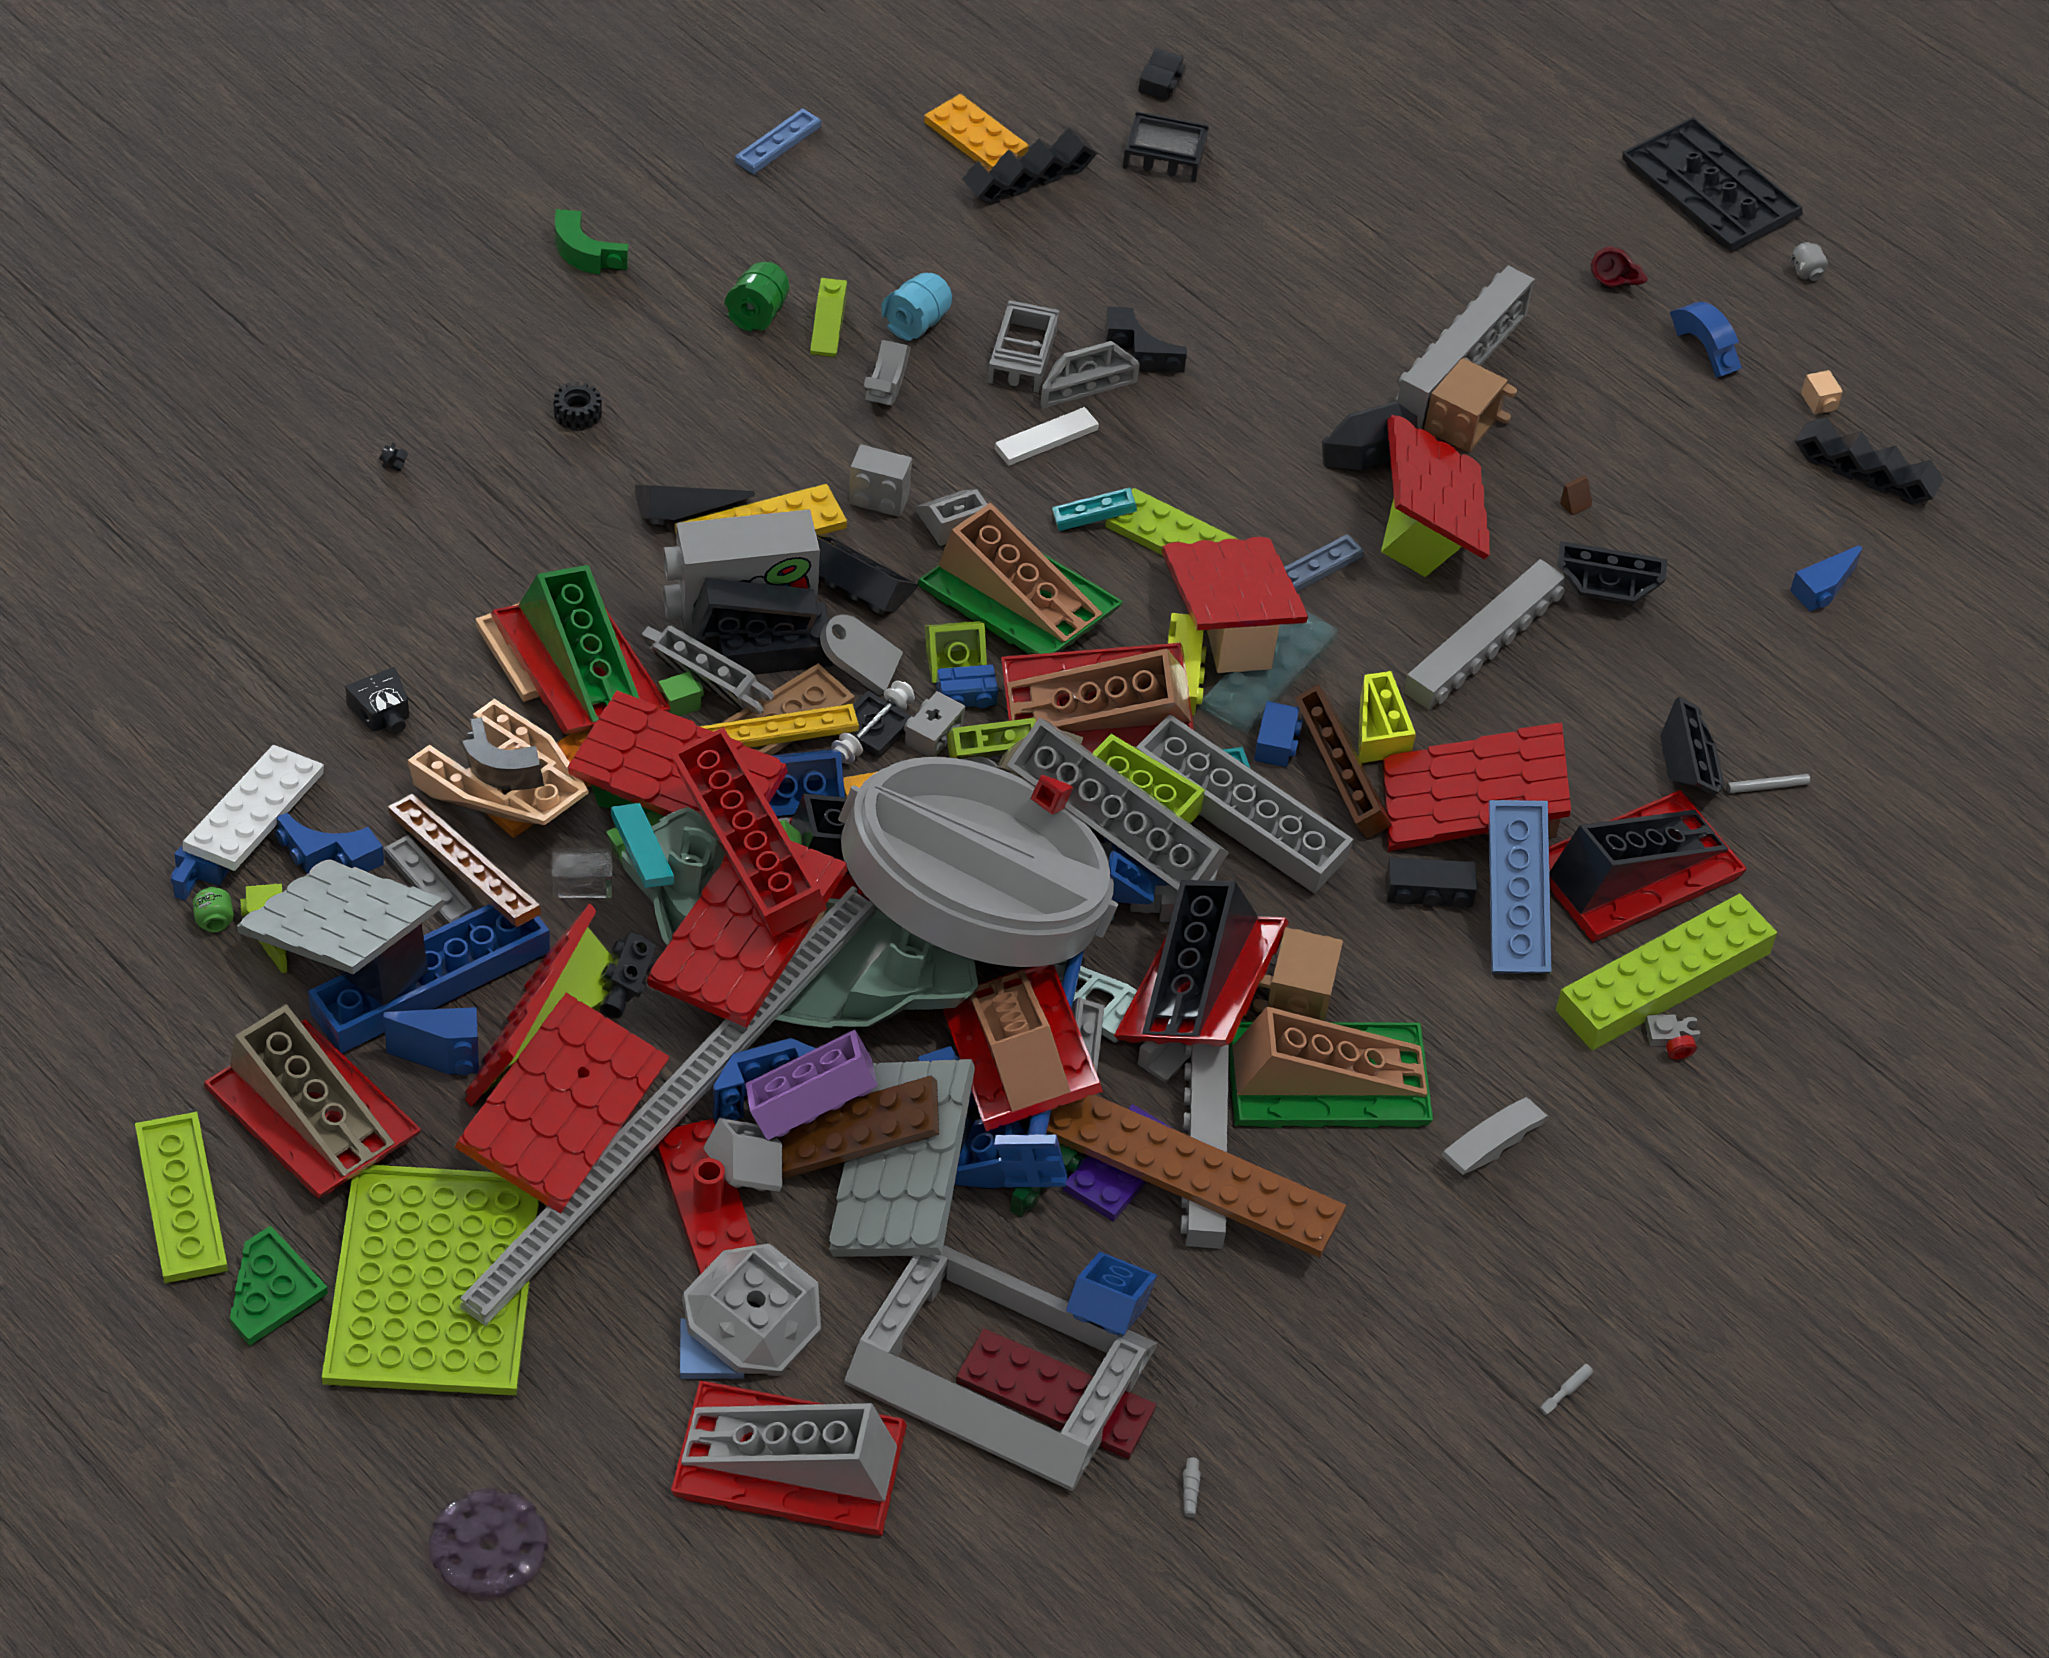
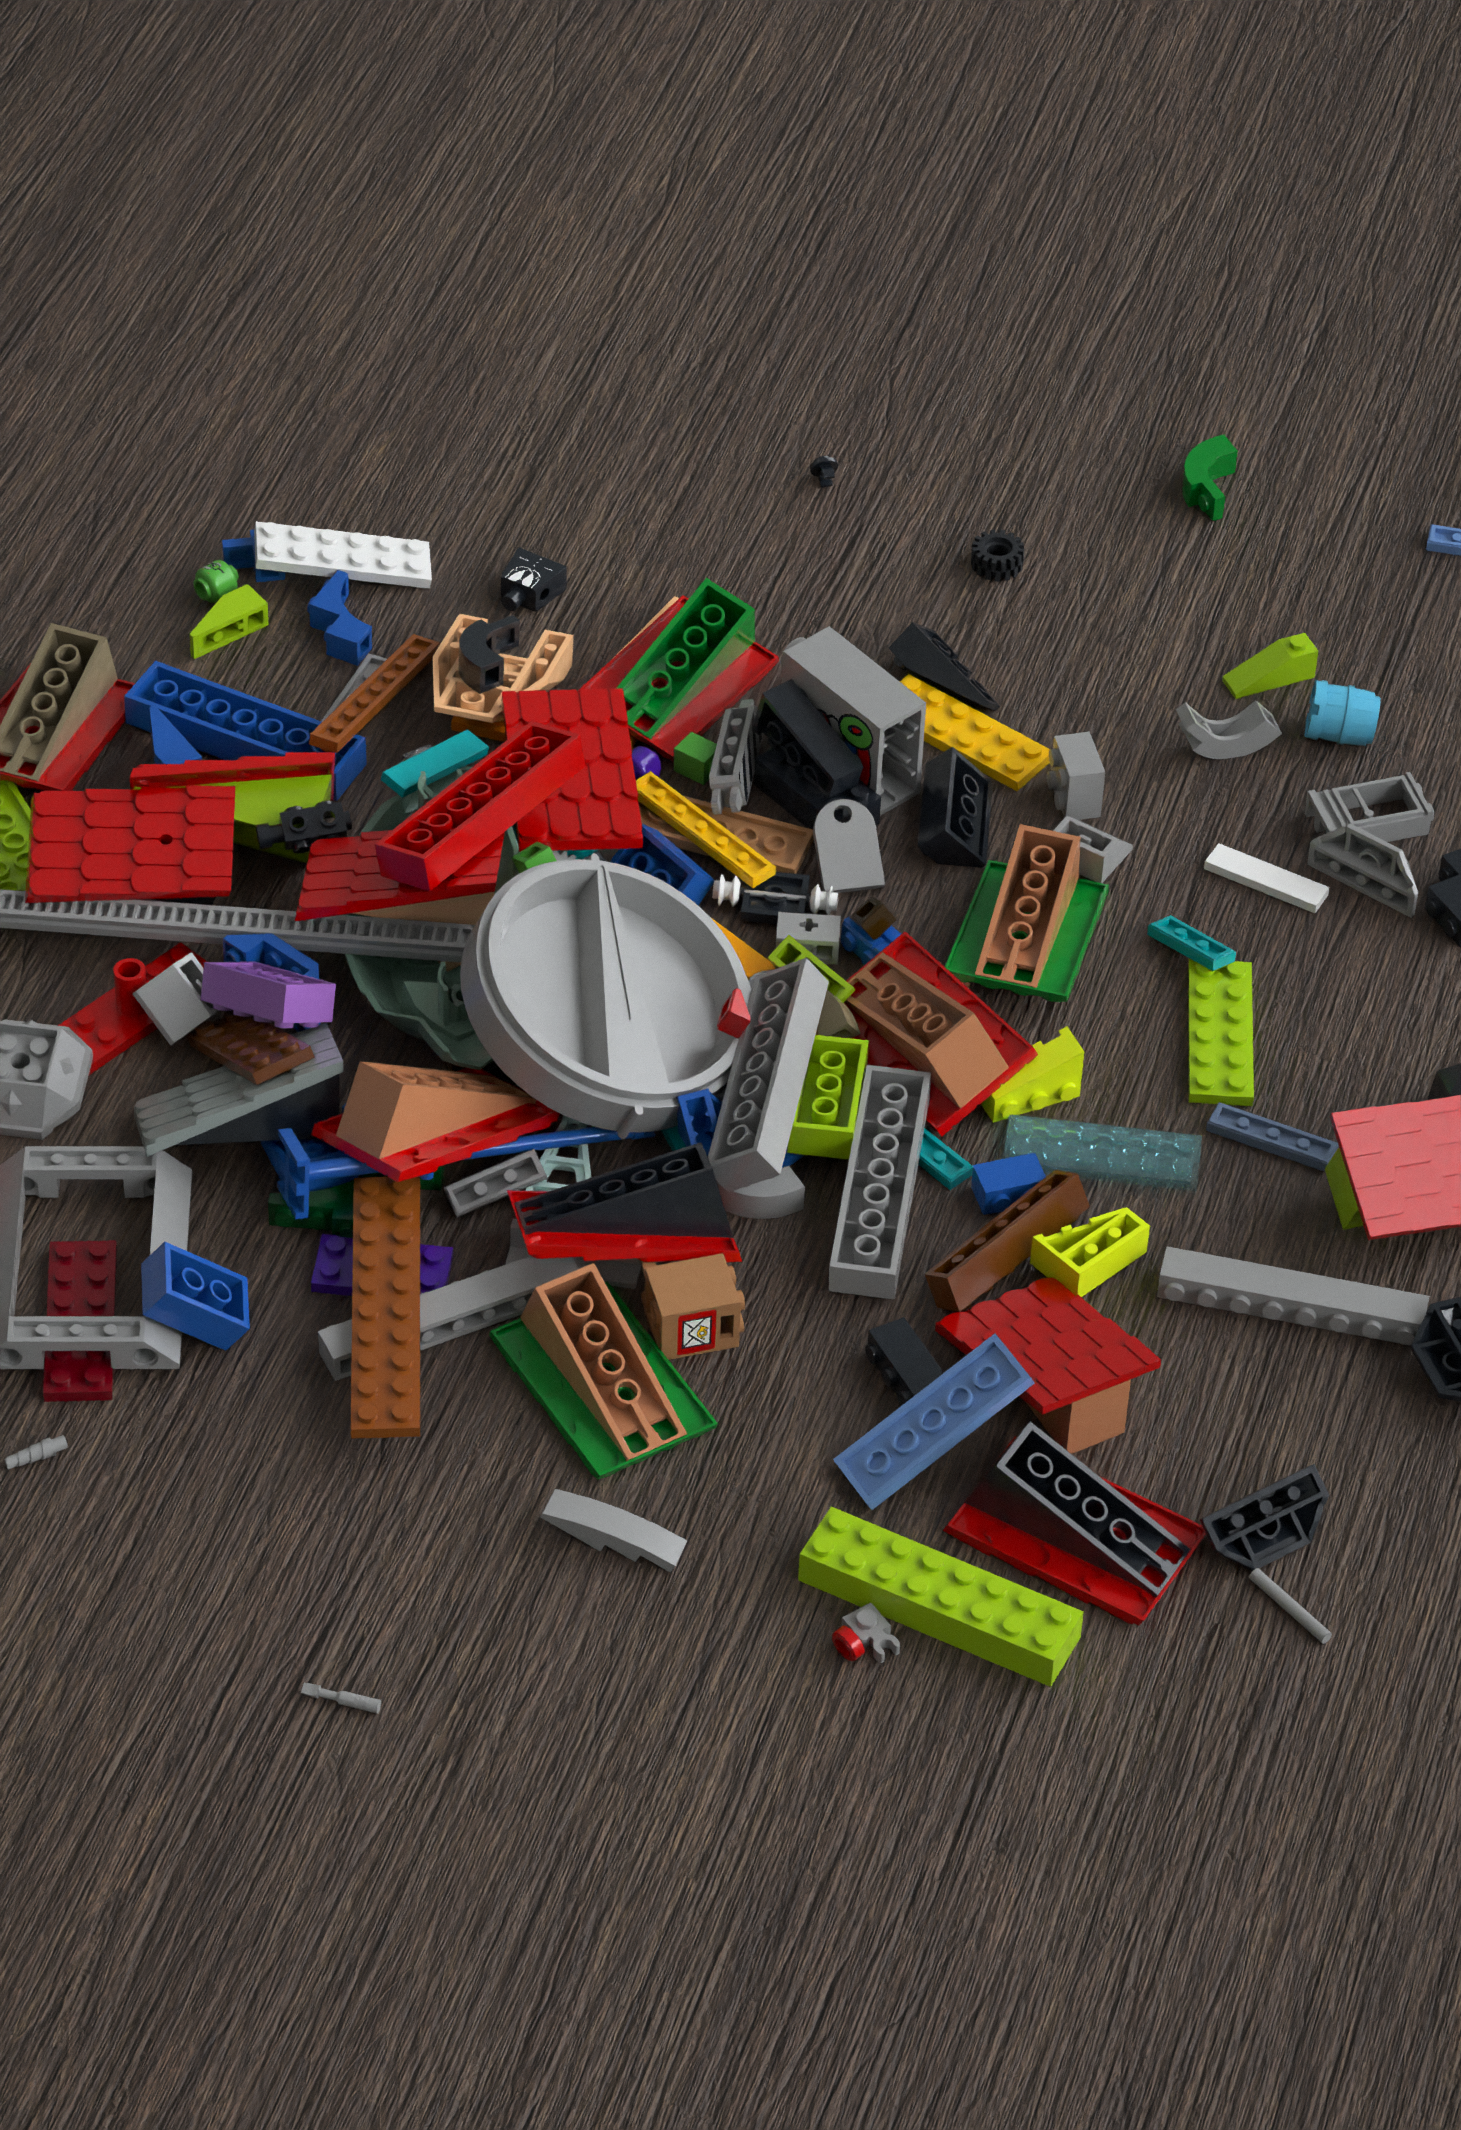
camera: 65 degrees right, 5 degrees down
light grey piece [237,860,444,1006] -> none
green piece [724,262,790,331] -> none
lime slope [925,621,987,683] -> none
red piece [1161,537,1308,673] -> none
none -> dark brown slope [850,896,897,940]

